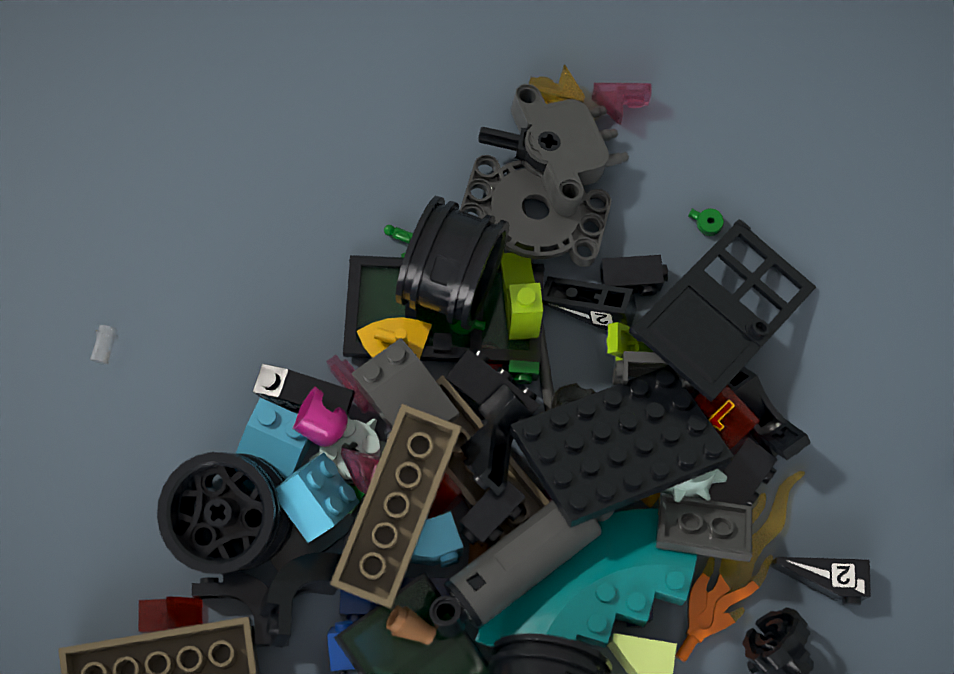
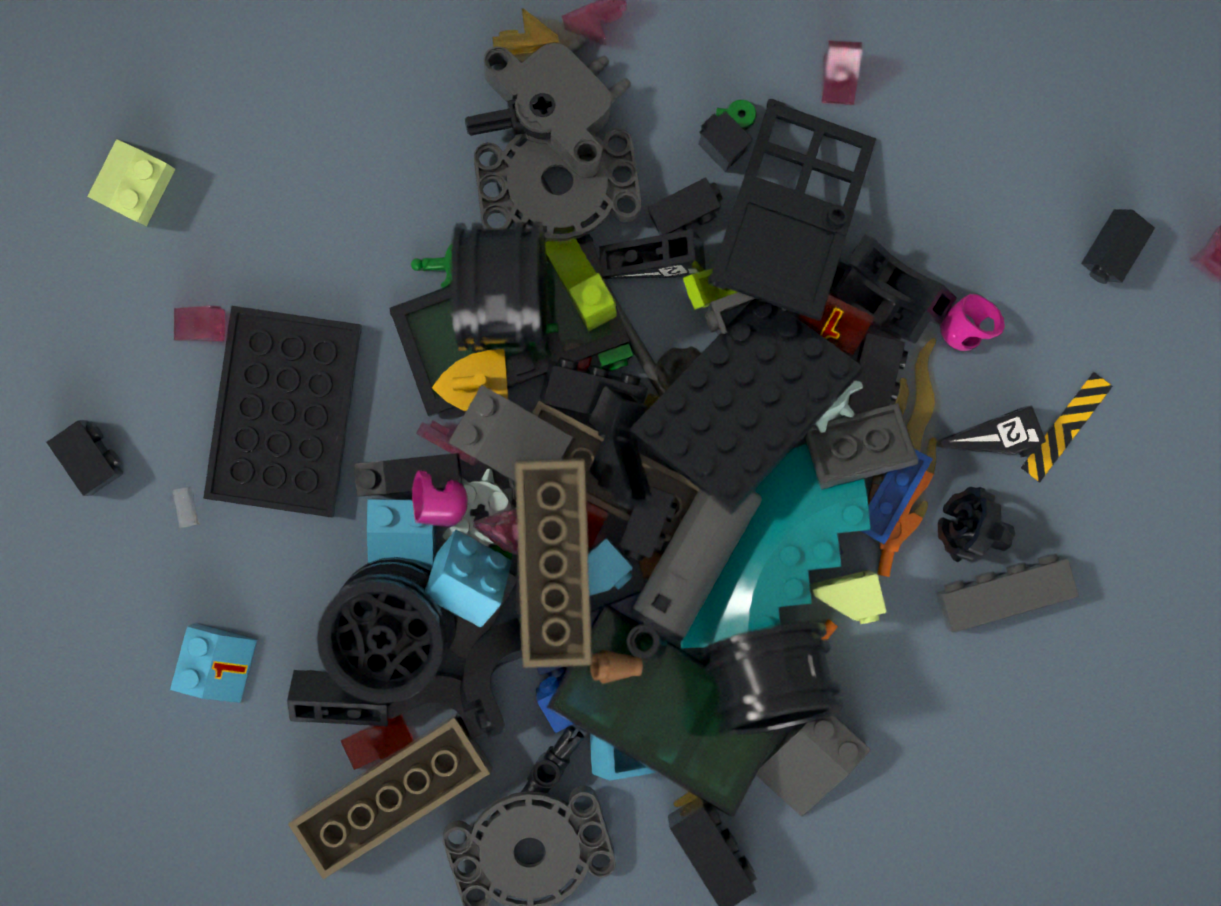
camera: 15 degrees left, 15 degrees up
none -> black brick [46,420,124,496]
none -> yellowish green slope [87,139,175,227]
none -> medium azure slope [170,623,258,703]
none -> clear pink slope [174,305,225,341]
none -> black plate [203,305,362,518]
none -> black slope [287,670,389,726]
none -> black brick [698,111,753,172]
none -> clear pink slope [821,40,862,105]
none -> black arch [847,235,957,325]
none -> blue plate [860,449,933,545]
none -> dark pink helmet [940,294,1005,351]
none -> sticker [1021,372,1113,482]

